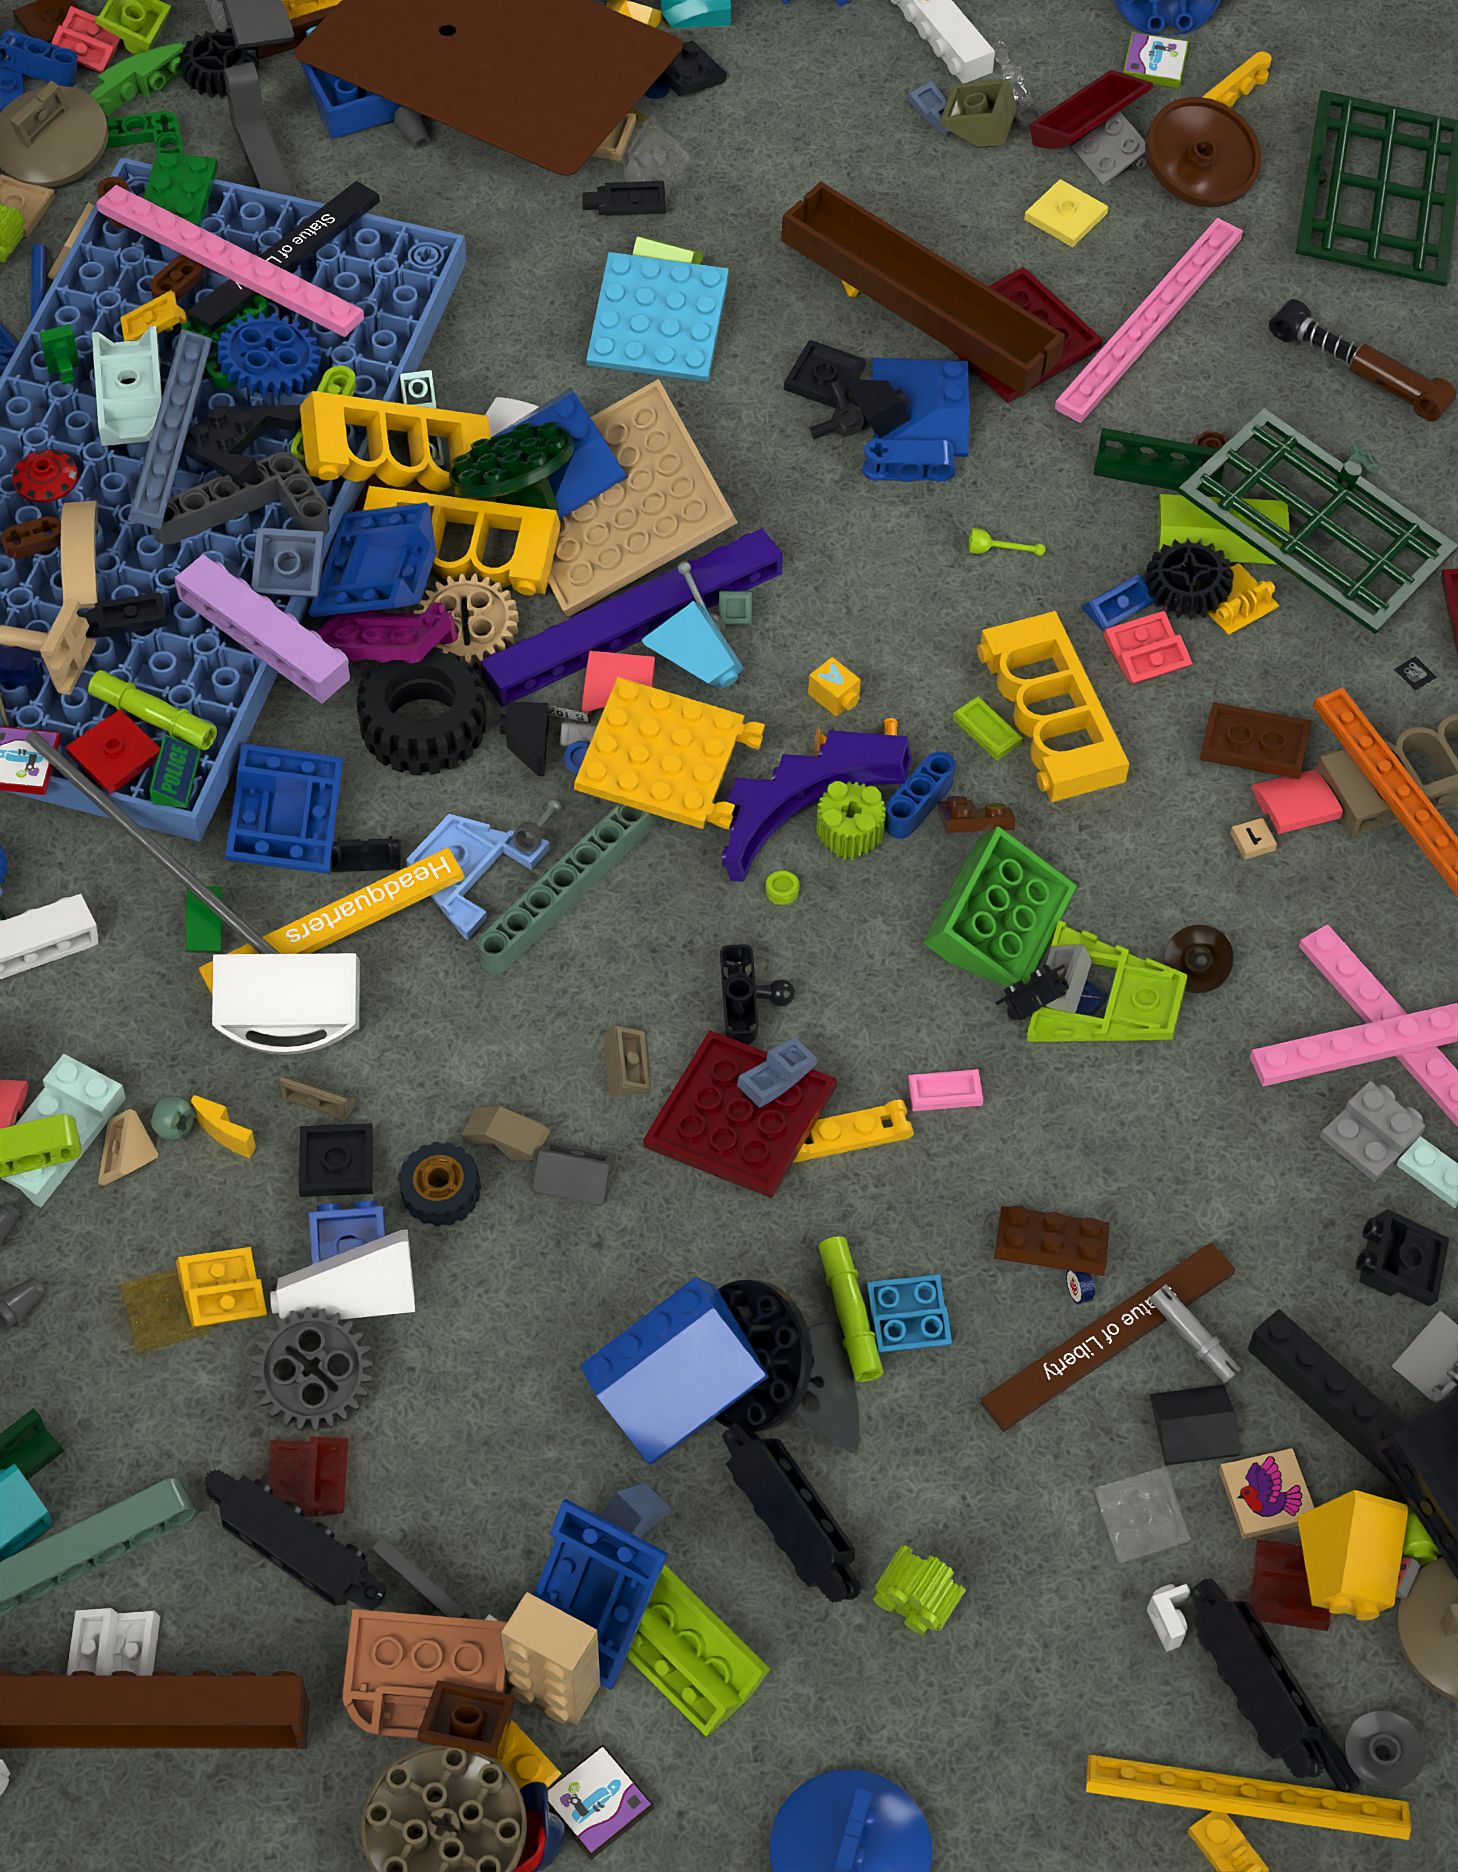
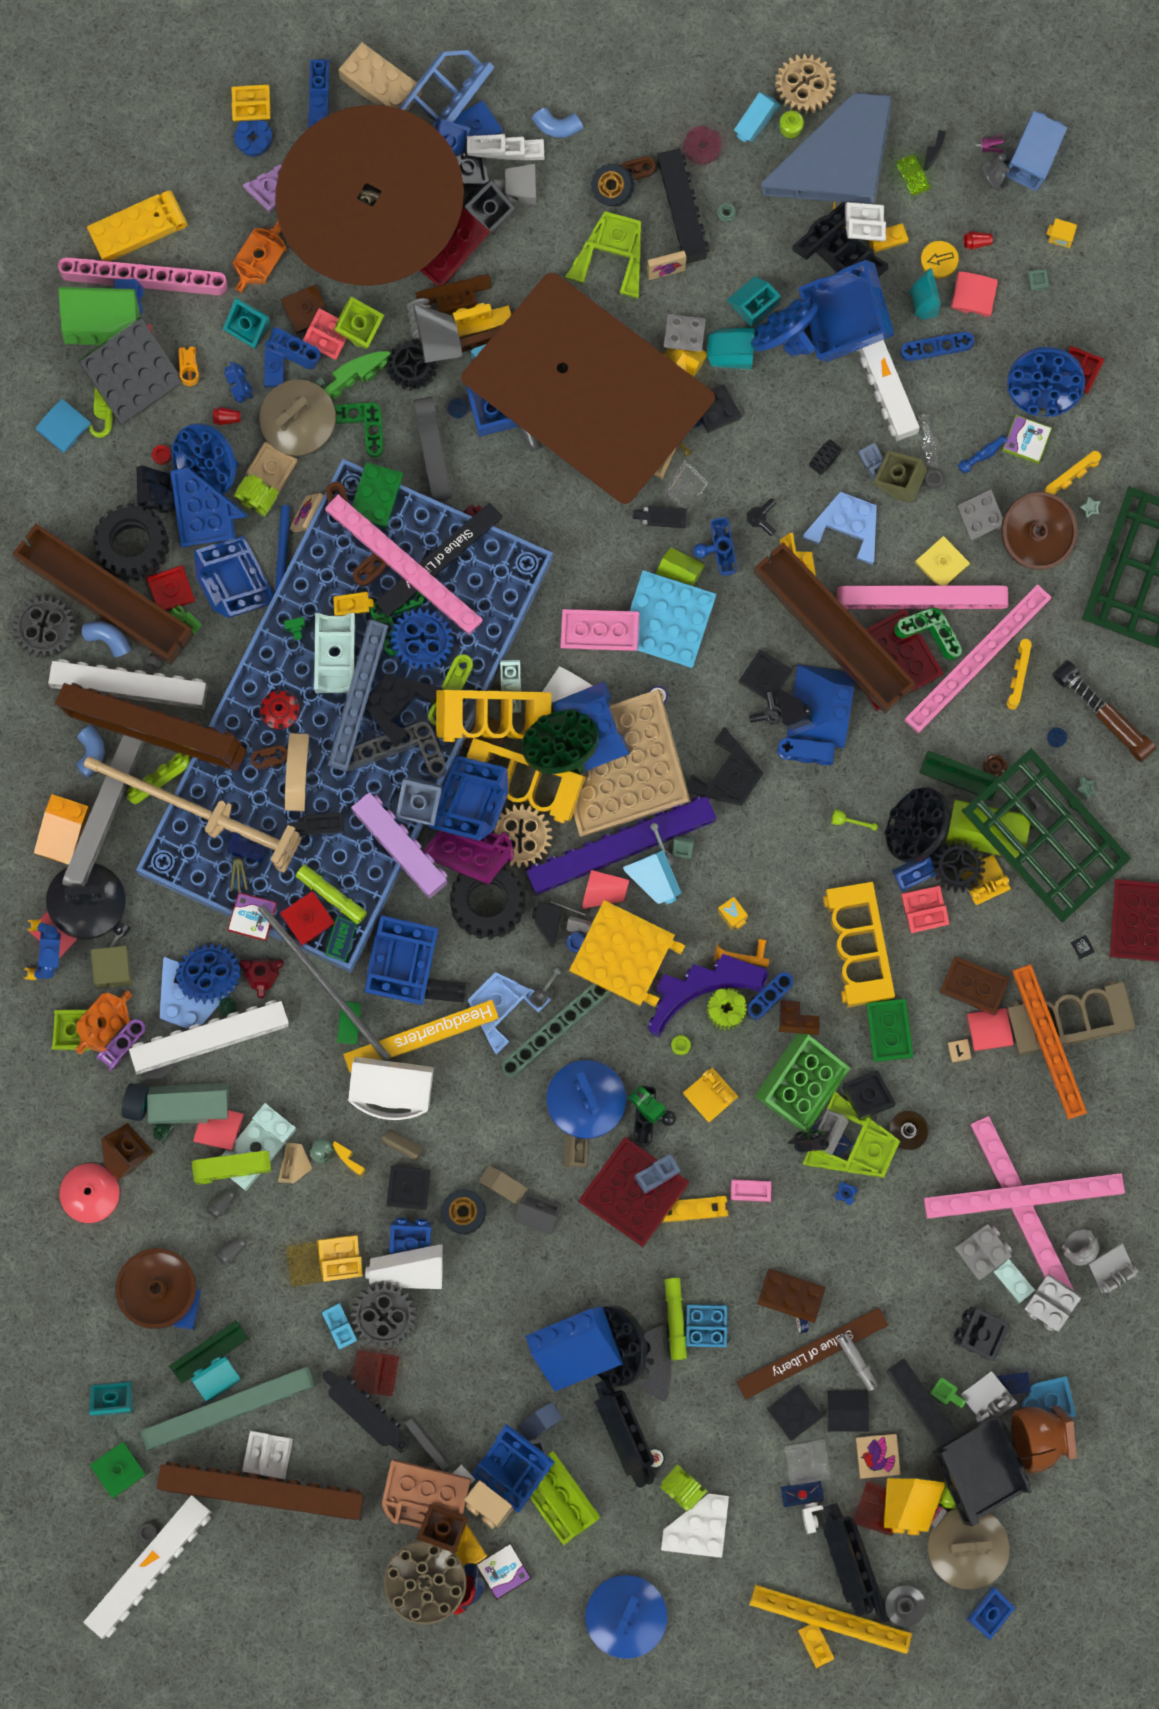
camera: 10 degrees right, 20 degrees up
lime tile [953,696,1022,761] -> none
dark red slope [1029,70,1154,149] -> none
none -> dark red rock [239,958,284,999]
none -> medium azure slope [321,1303,357,1349]
none -> clear blue tile [448,399,467,419]
none -> blue bracket [546,1060,626,1139]
none -> bright pink plate [561,609,640,651]
none -> green leg [628,1086,666,1125]
none -> tile [650,1448,665,1469]
none -> white plate [661,1494,729,1558]
none -> yellow hinge [683,1067,738,1123]
none -> black wing [686,727,763,806]
none -> blue piece [693,518,737,576]
none -> black piece [747,498,776,536]
none -> black plate [767,1384,823,1441]
none -> clear blue tile [780,1480,824,1508]
none -> light blue wing [803,492,877,565]
none -> black tyre [809,439,842,475]
none -> blue plate [835,1182,858,1205]
none -> bright pink beam [836,586,1009,609]
none -> black plate [842,1070,896,1121]
none -> green plate [866,999,913,1063]
none -> black bracket [884,787,950,863]
none -> green beam [894,607,962,661]
none -> bright green plate [930,1377,966,1409]
none -> blue piece [957,435,1008,474]
none -> yellow plate [1007,639,1031,710]
none -> clear blue tile [1047,728,1067,748]
none -> sand green piece [1079,496,1101,518]

